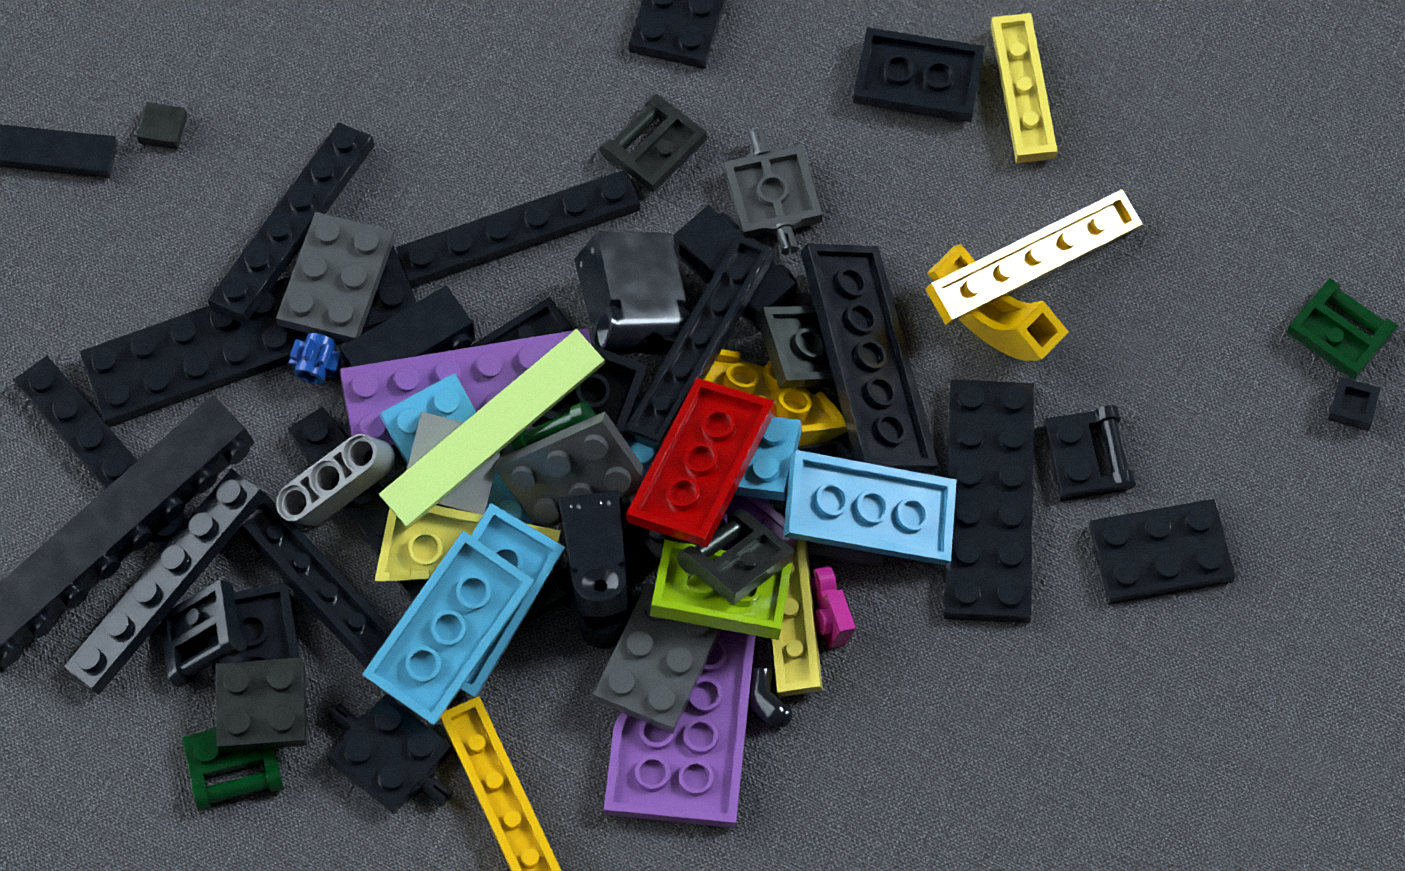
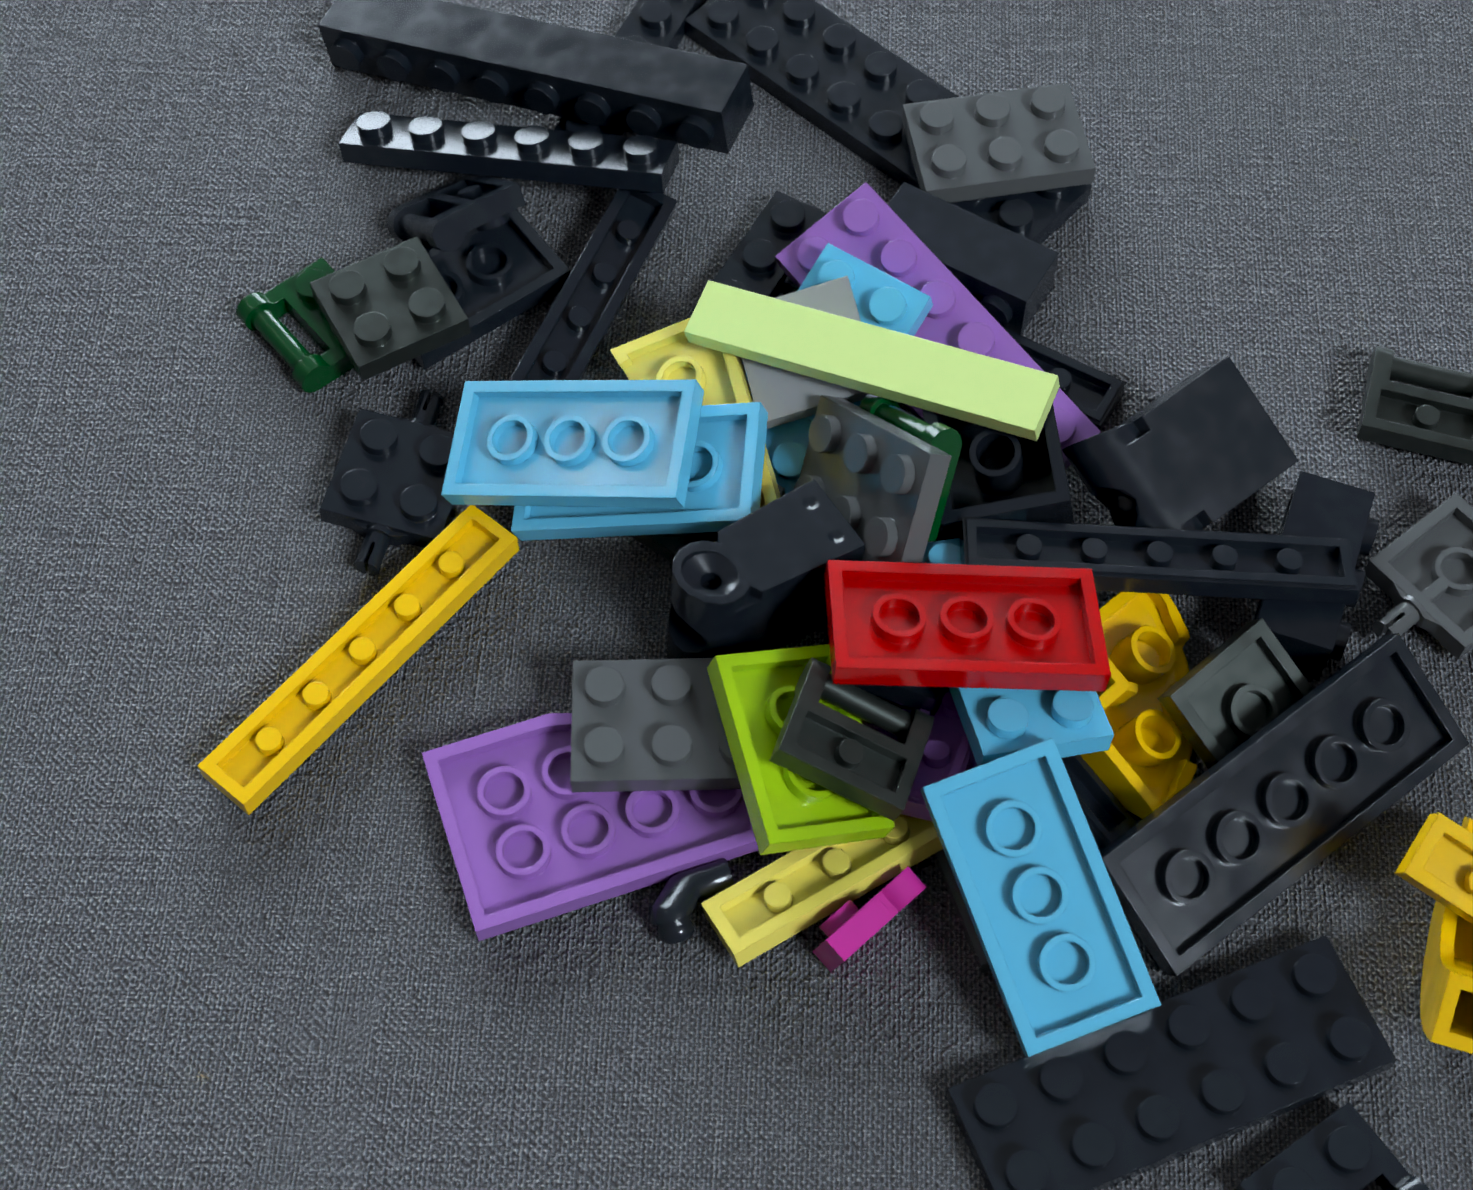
camera: 65 degrees right, 5 degrees down
black plate [208,122,375,324] -> none
light grey beam [276,434,395,527] -> none
blue gear [289,333,342,385] -> none
black plate [396,169,640,288] -> none

